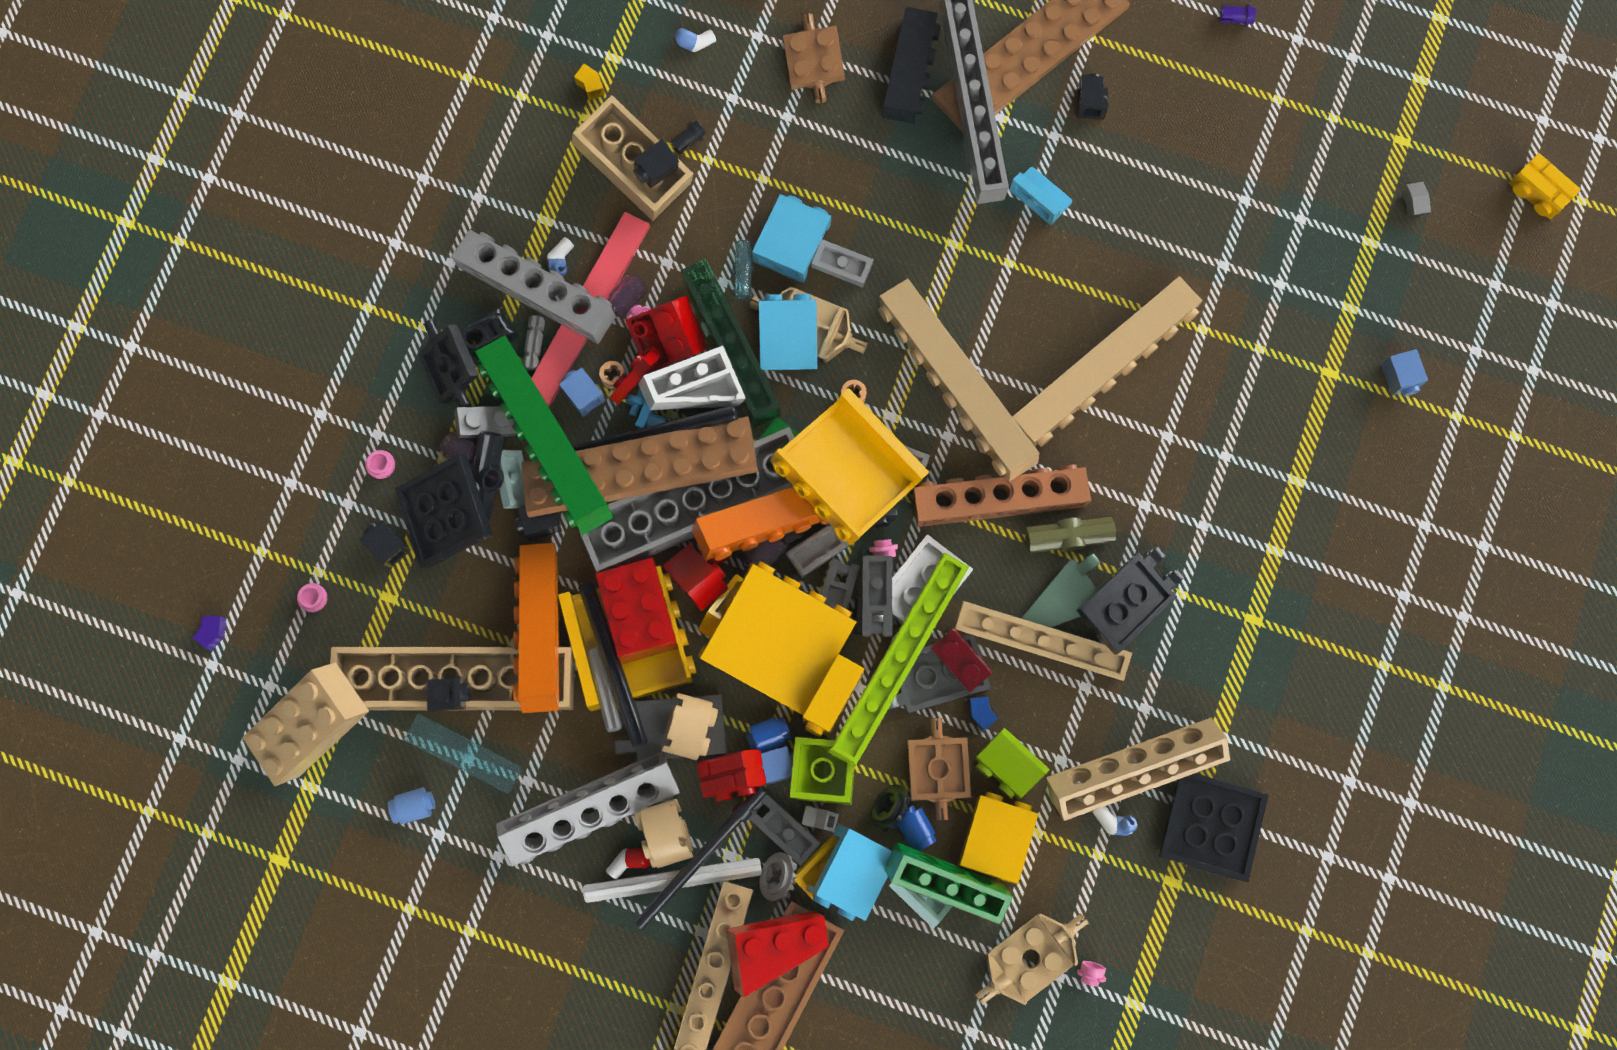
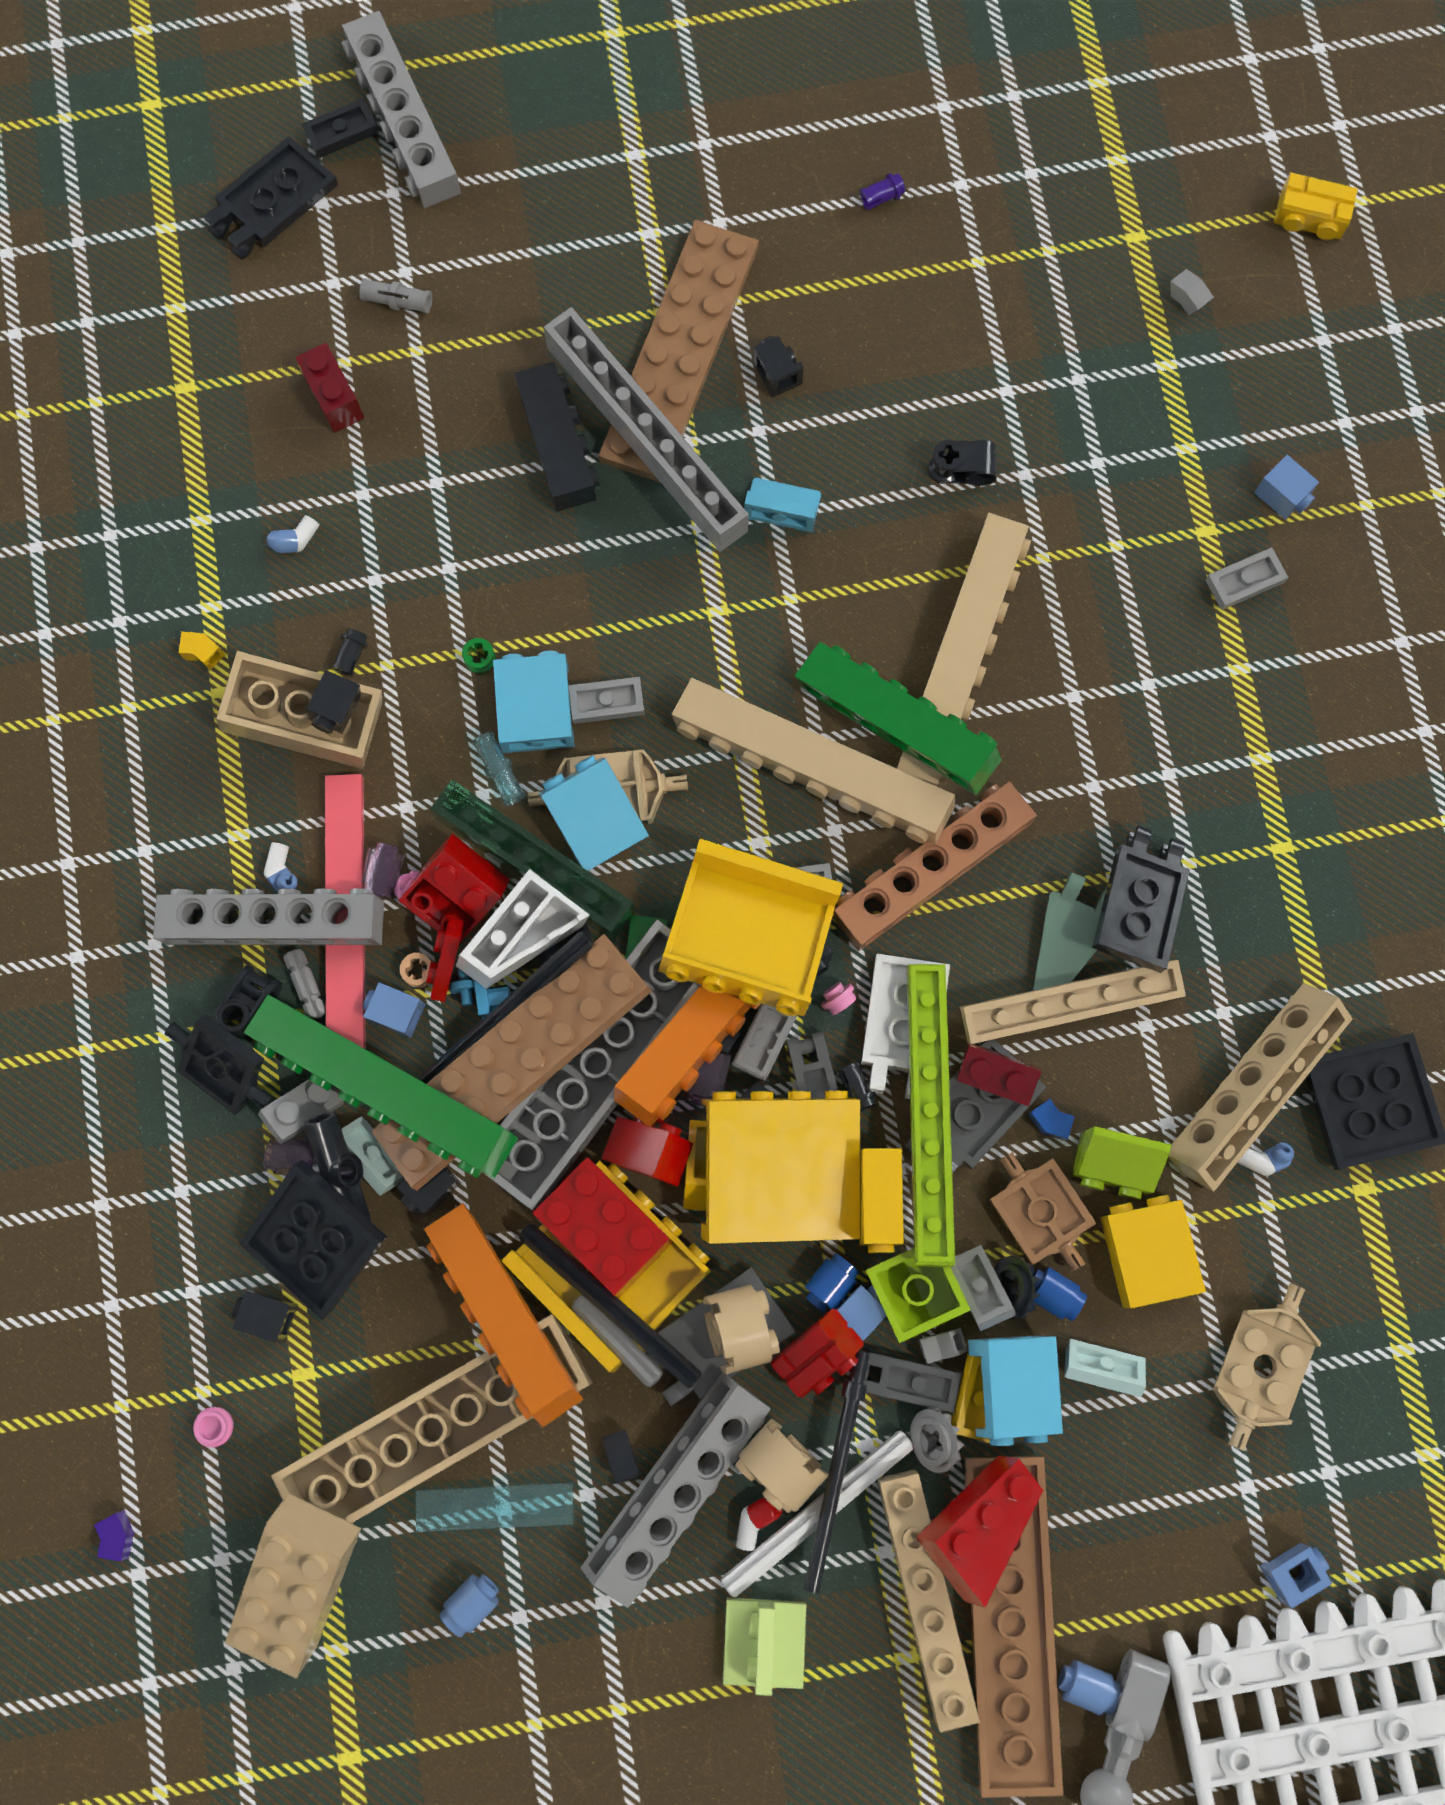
camera: 25 degrees left, 0 degrees up
bright pink plate [365,450,395,479] -> none
black bracket [427,676,471,711] -> none
medium nougat plate [783,13,845,103] -> none
light nougat bush [841,380,867,403] -> none
dark grey plate [862,556,893,637] -> none
green brick [884,842,1013,924] -> none
olive piece [1025,517,1116,553] -> none
bright pink plate [1077,961,1106,986] -> none
none -> green bush [462,638,496,674]
none -> black piece [602,1430,639,1484]
none -> yellowish green bracket [723,1598,806,1696]
none -> green brick [795,642,1002,796]
none -> black piece [928,440,997,486]
none -> light grey plate [951,1245,1016,1331]
none -> light grey plate [1206,547,1289,610]

